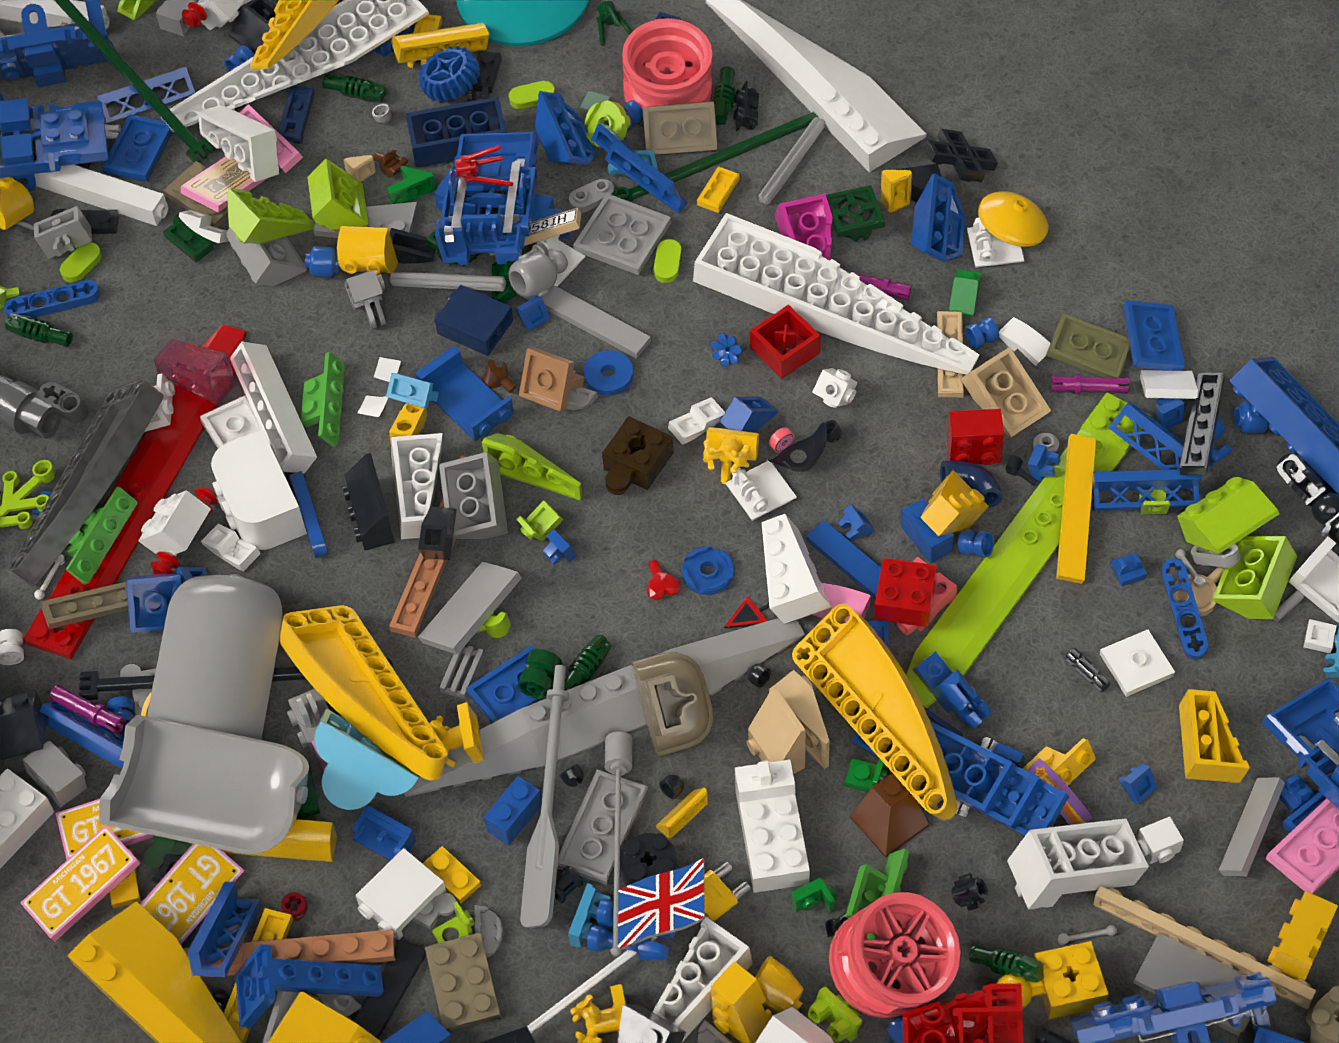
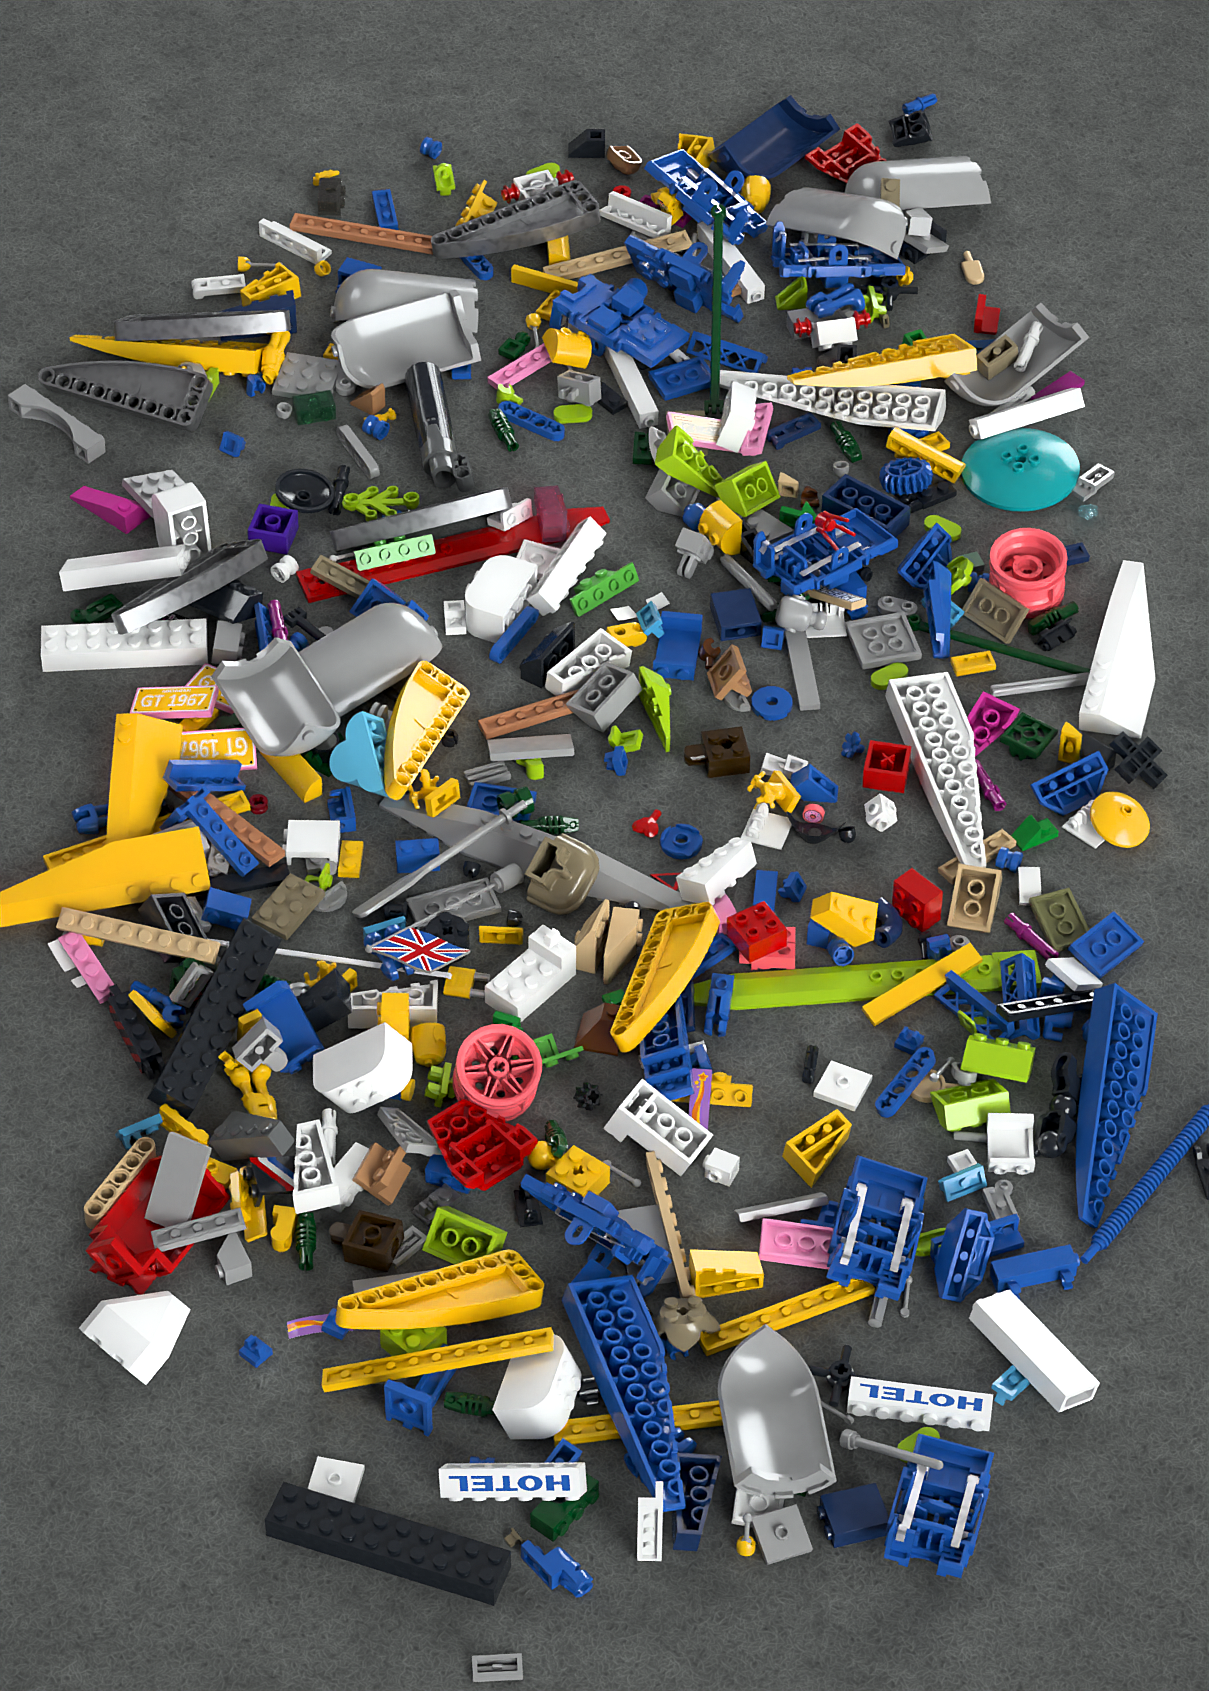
camera: 45 degrees right, 10 degrees down
white brick [138,487,218,574] -> none
black slope [418,507,457,560] -> none
dark green plant [596,1,633,46] -> none
blue tile [1119,763,1158,804] -> none

